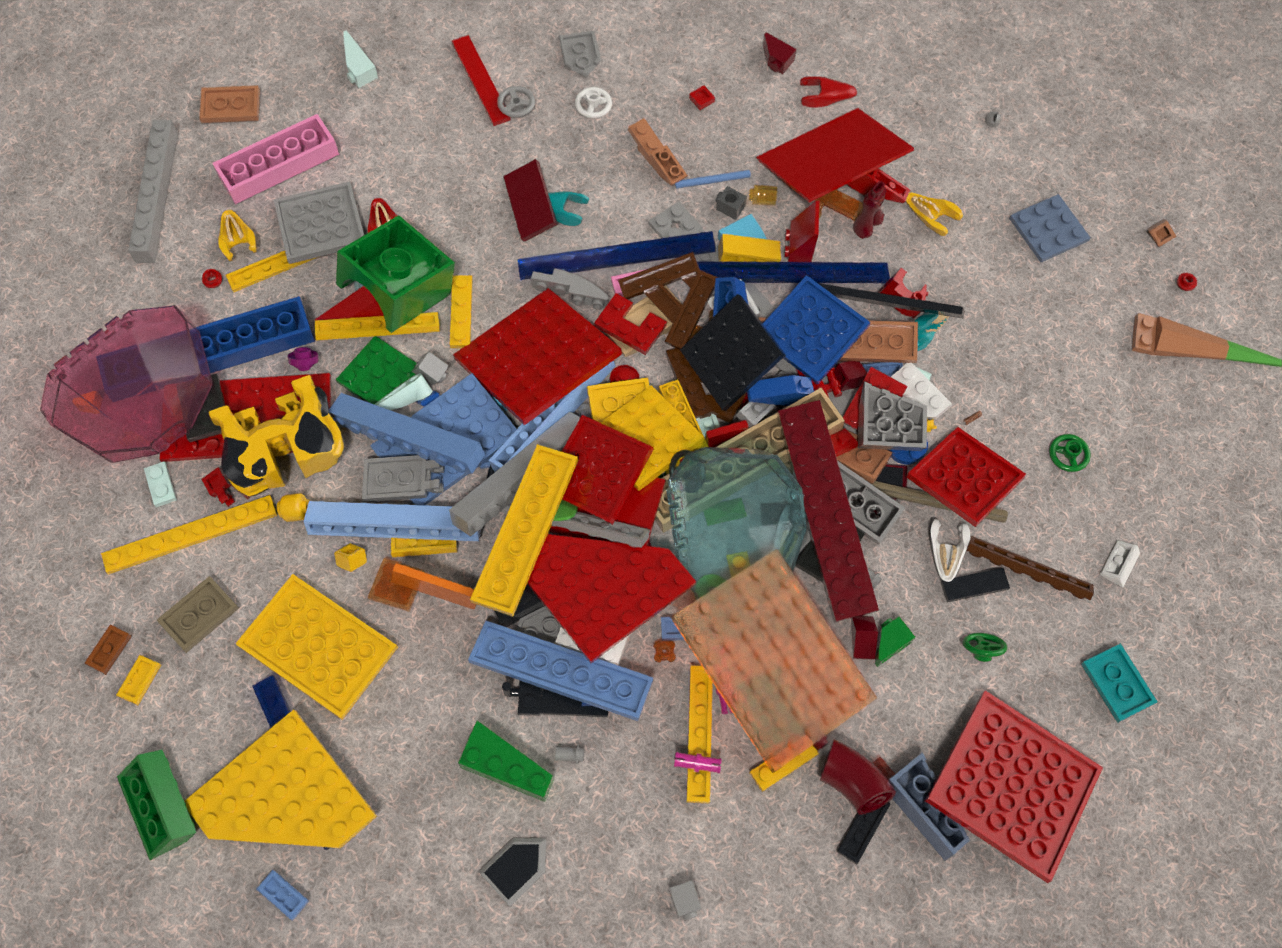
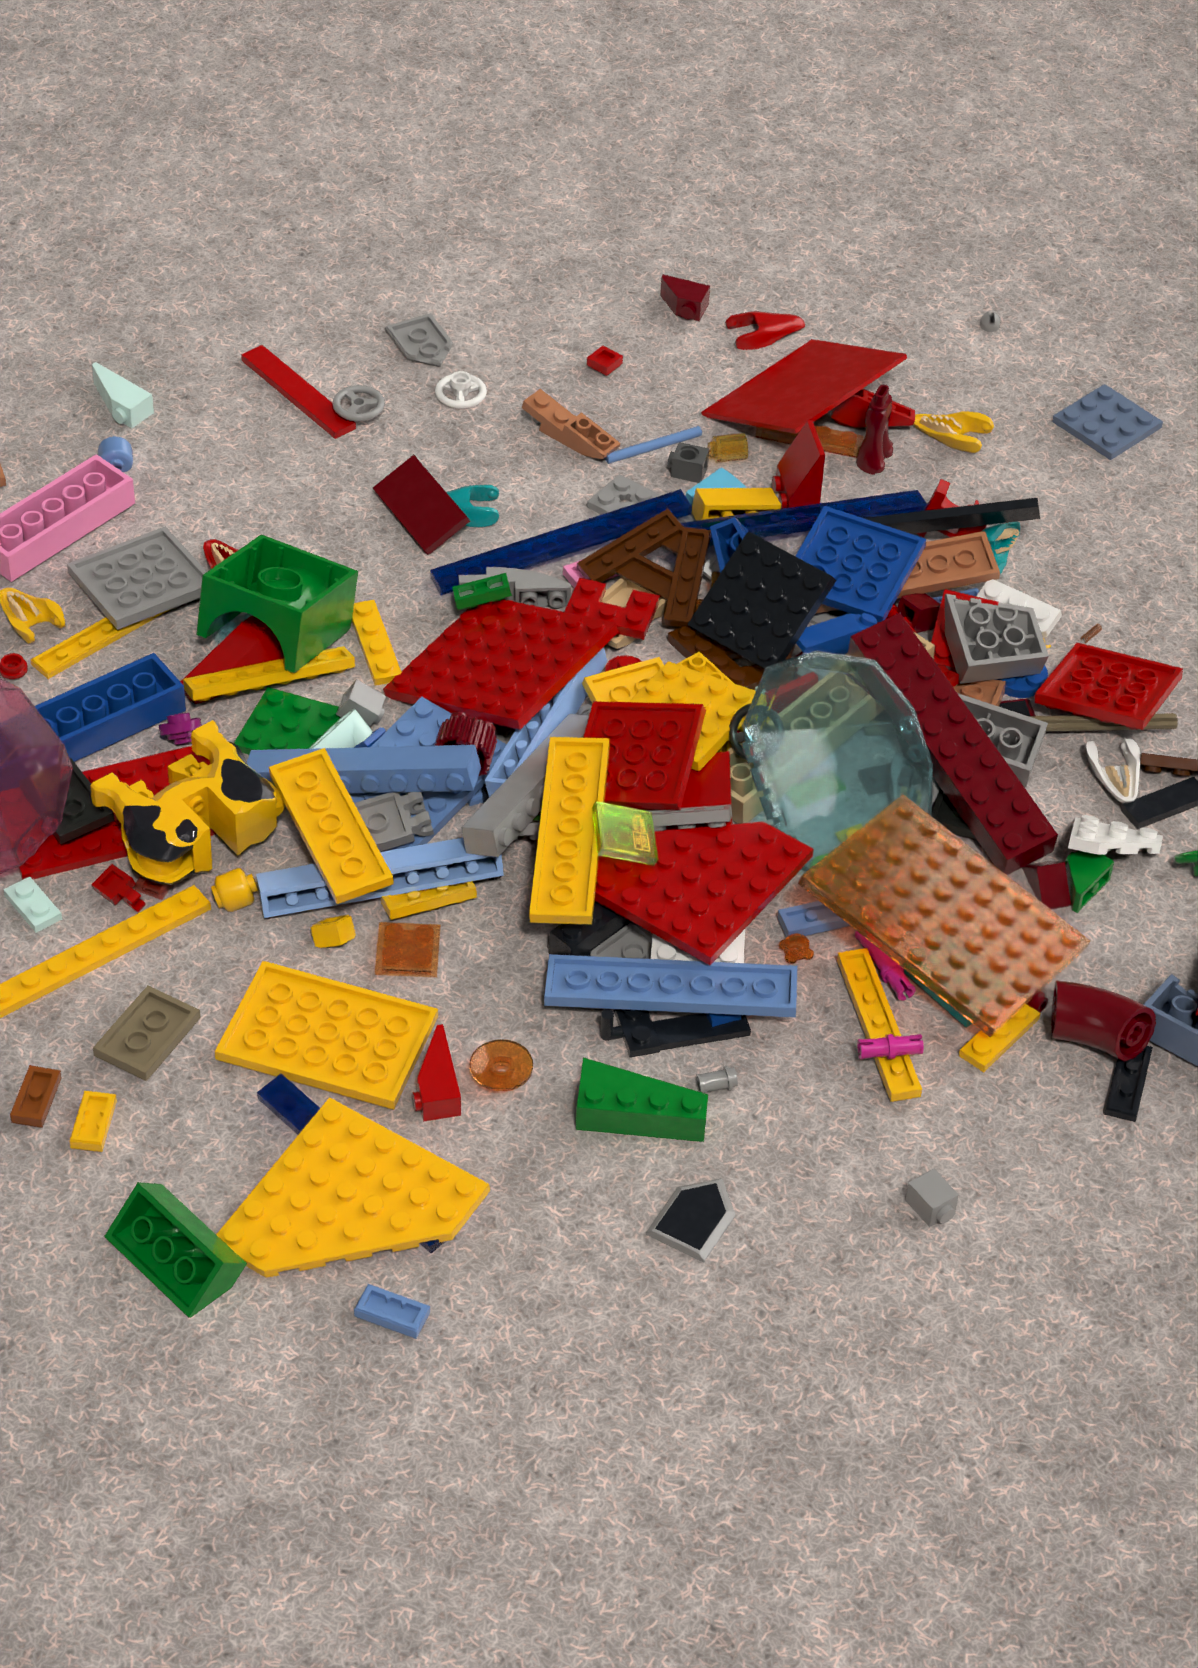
camera: 15 degrees left, 20 degrees down
orange tile [391,563,477,609] -> none
none -> medium blue head [98,436,133,472]
none -> yellow plate [269,748,394,904]
none -> red slope [412,1024,461,1122]
none -> dark red brick [434,711,497,776]
none -> green piece [452,573,512,610]
none -> clear orange dish [470,1039,533,1091]
none -> clear neon green tile [592,801,658,866]
none -> white plate [1068,815,1163,855]

